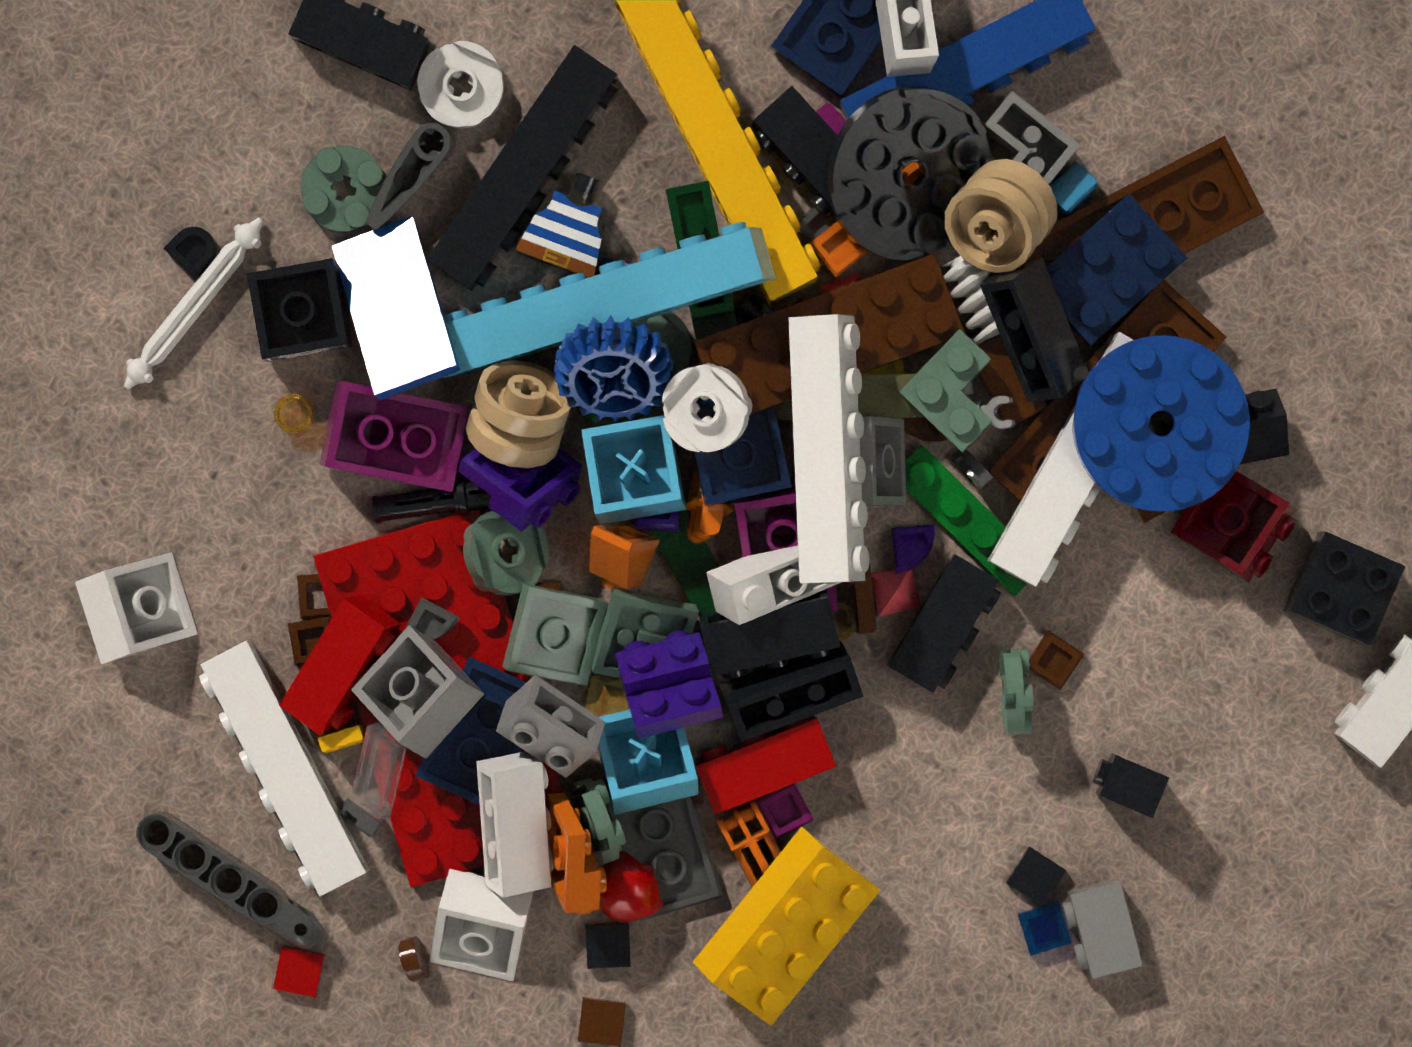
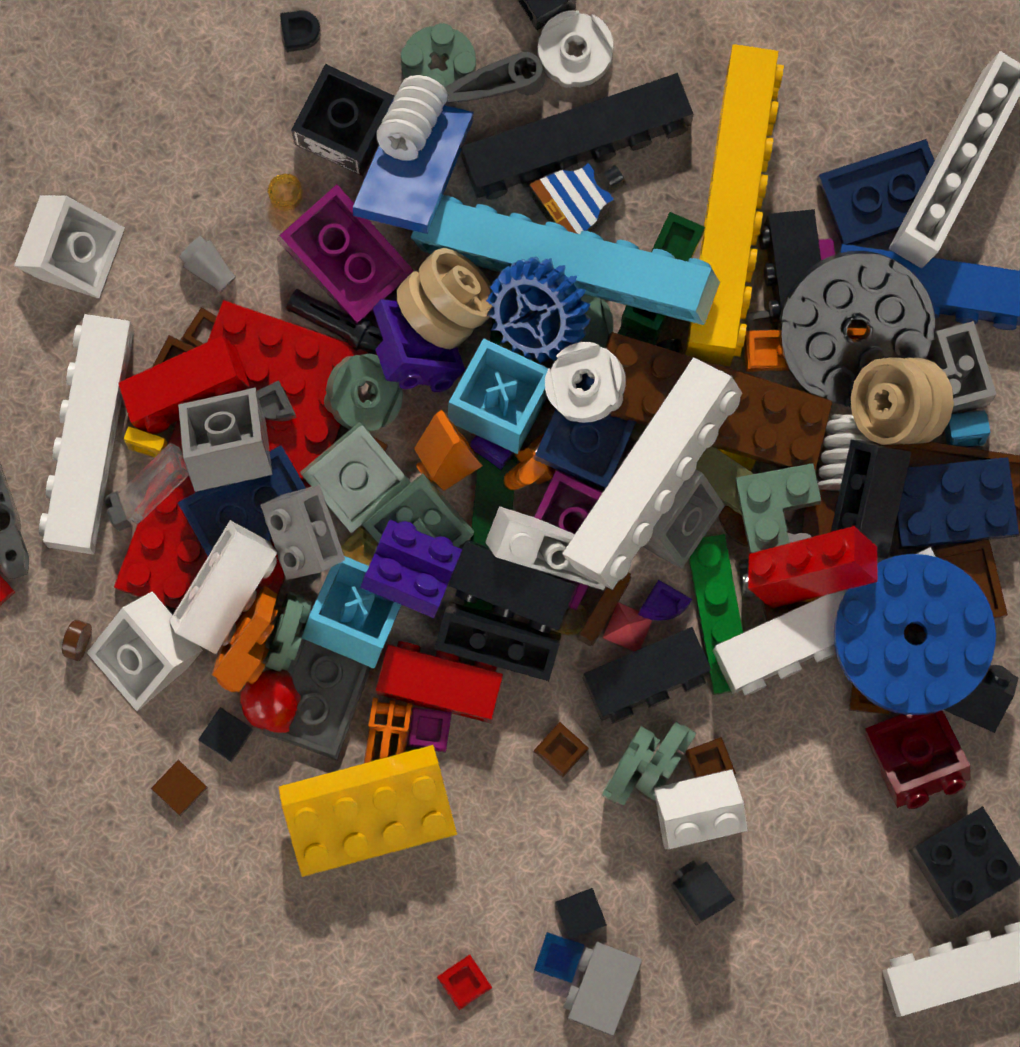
camera: 35 degrees right, 10 degrees down
white wheel [124,217,264,390] -> none
none -> light grey cone [179,236,236,293]
none -> white piece [377,75,448,161]
none -> red tile [437,954,492,1011]
none -> reddish brown tile [533,722,589,778]
none -> sand green plate [601,726,660,806]
none -> white slope [654,770,748,849]
none -> red brick [748,526,878,608]

